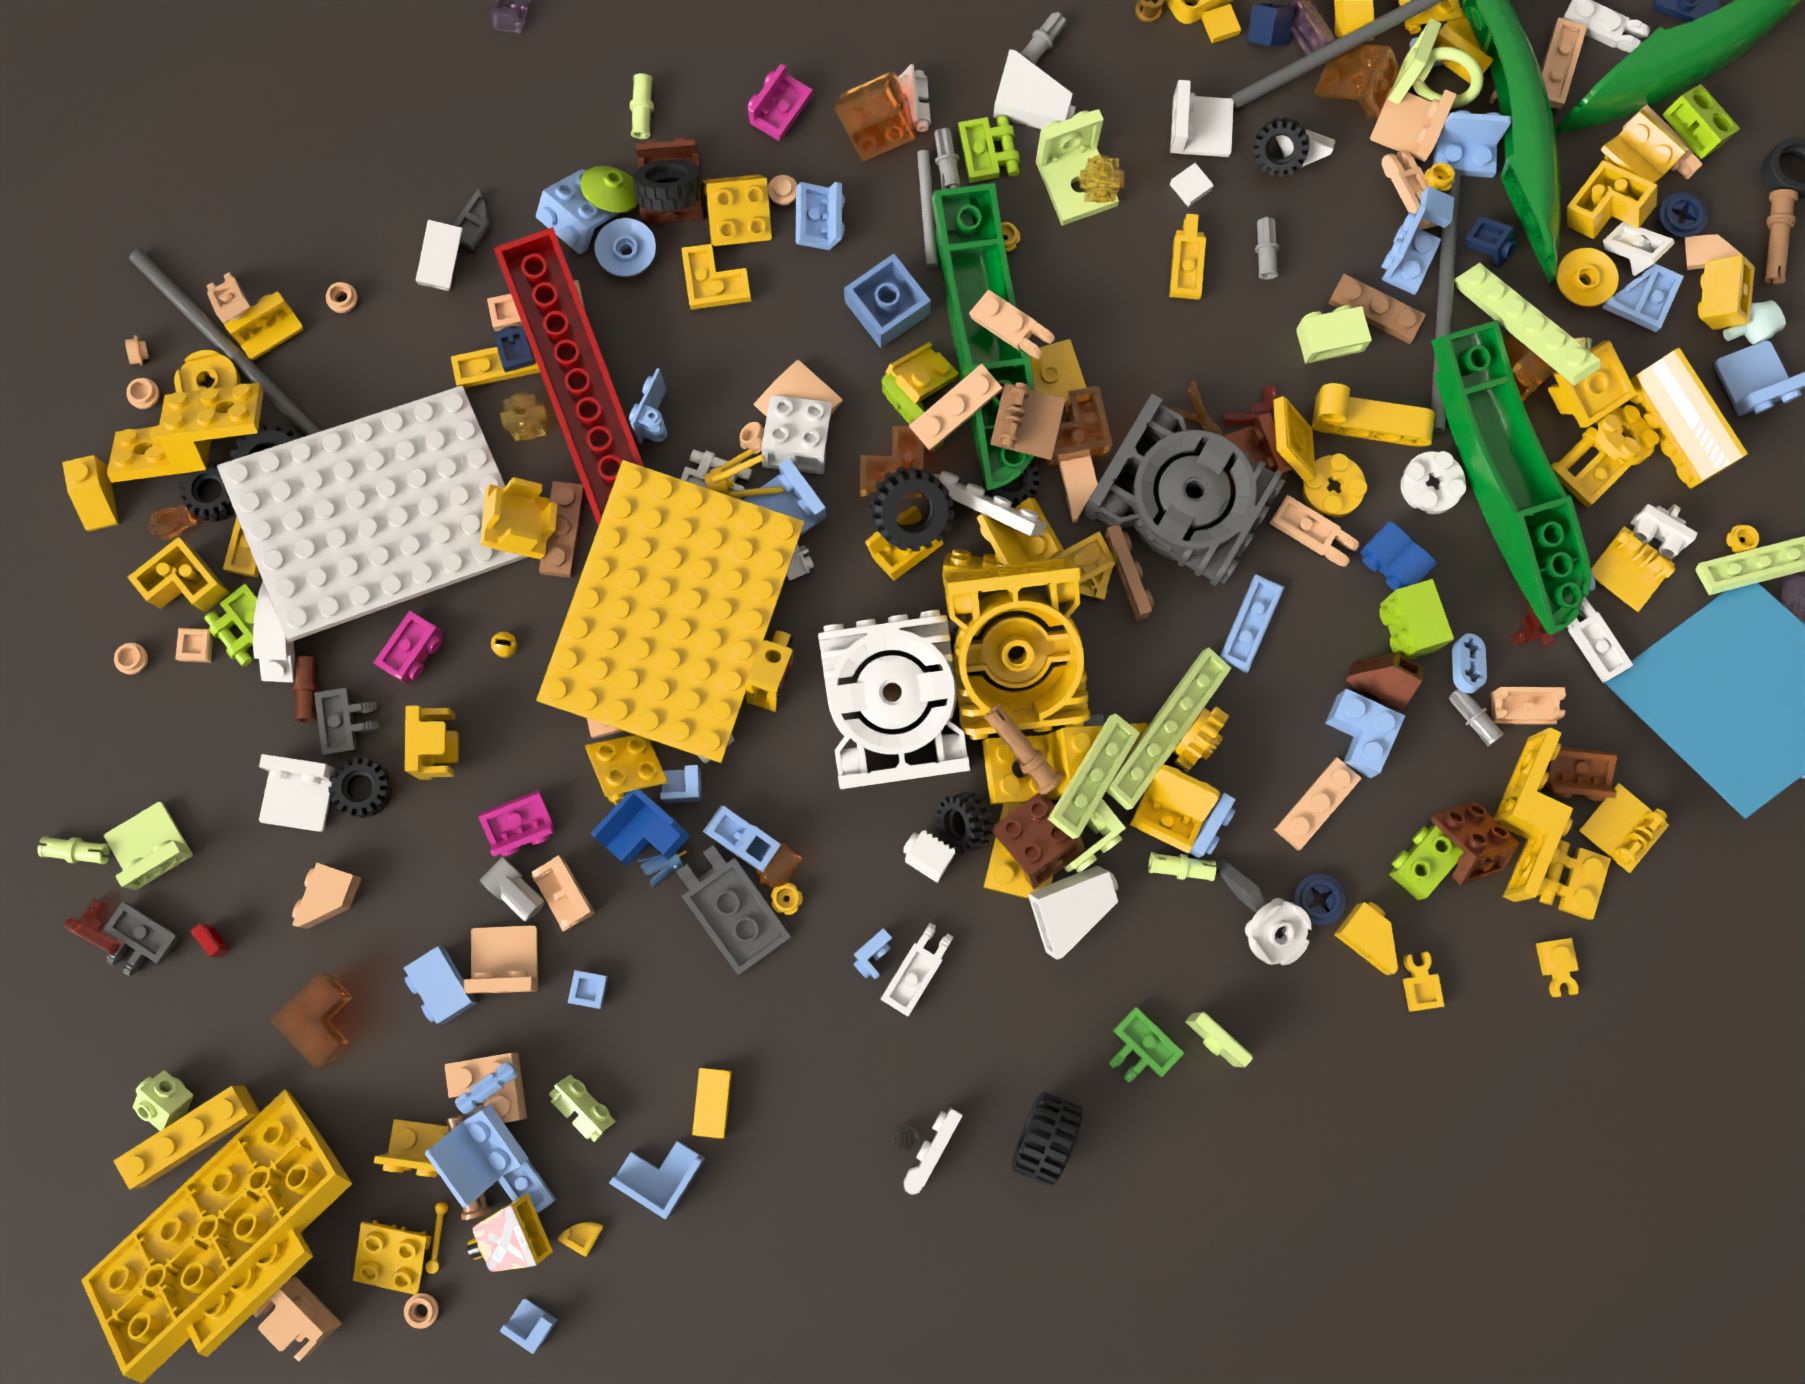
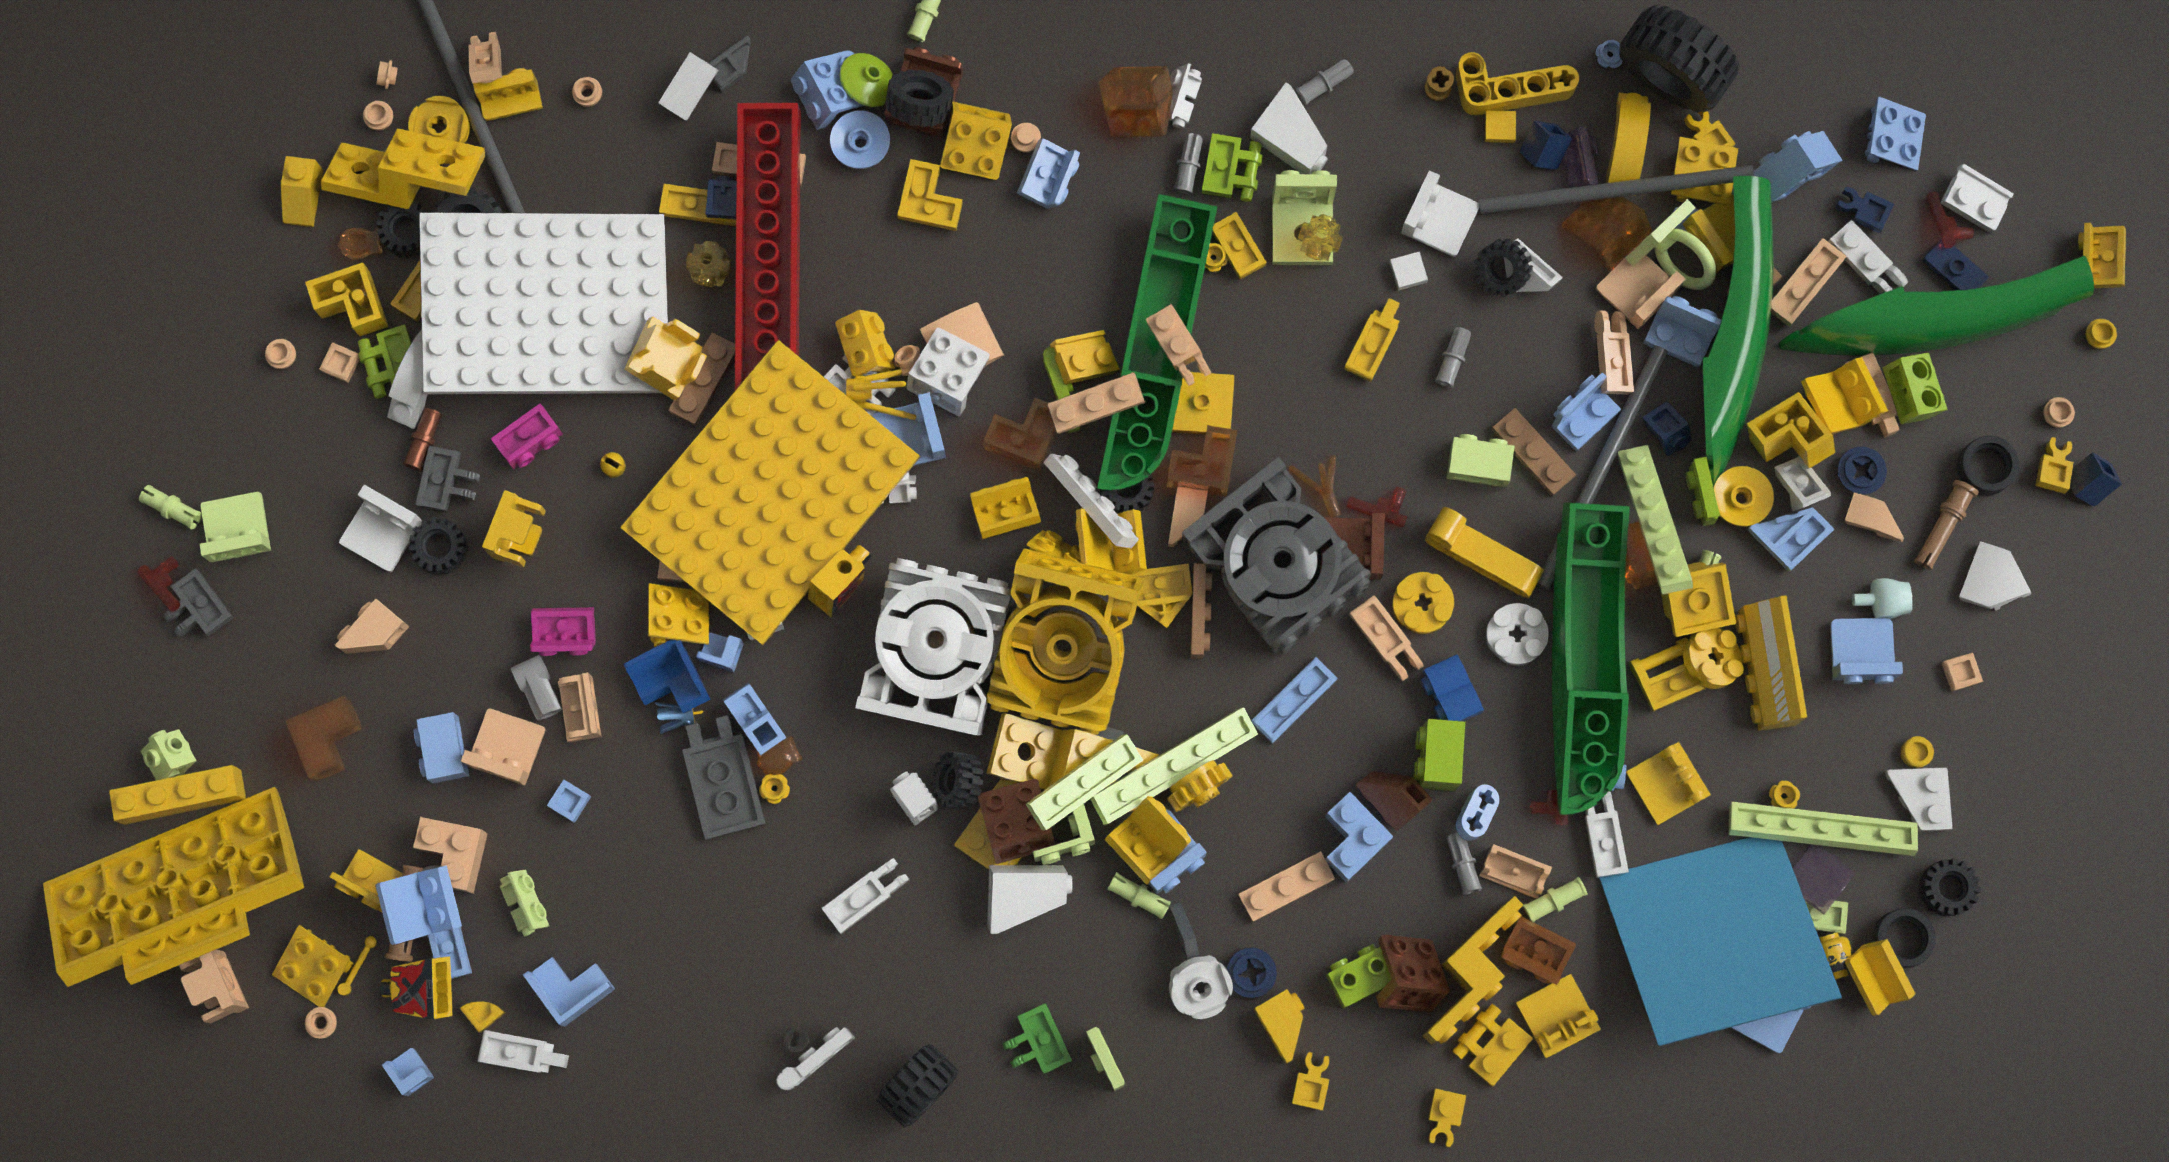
camera: 25 degrees right, 0 degrees up
red tile [191,924,230,958] -> none
light blue axle [455,1062,518,1114] -> none
light blue hinge [629,368,667,444] -> none
yellow slope [692,1068,732,1139] -> none
dark pink bracket [747,63,813,142] -> none
medium blue brick [844,254,931,348] -> none
light blue bracket [853,928,892,979] -> none
black tyre [869,466,954,552] -> none
light grey bar [917,150,938,268] -> none
medium nougat pin [984,704,1063,795] -> none
medium nougat hinge [990,383,1065,460] -> none
yellow plate [1274,396,1316,482] -> none
light blue tile [1420,186,1454,228] -> none
yellow plate [1424,162,1455,191] -> none
white hips [1631,504,1698,559] -> none
yellow brick [1698,255,1755,330] -> none
none -> white hinge [478,1030,569,1073]
none -> yellow bracket [835,310,895,377]
none -> yellow plate [1212,212,1267,280]
none -> yellowish green pin [1523,877,1588,922]
none -> lime plate [1686,457,1720,526]

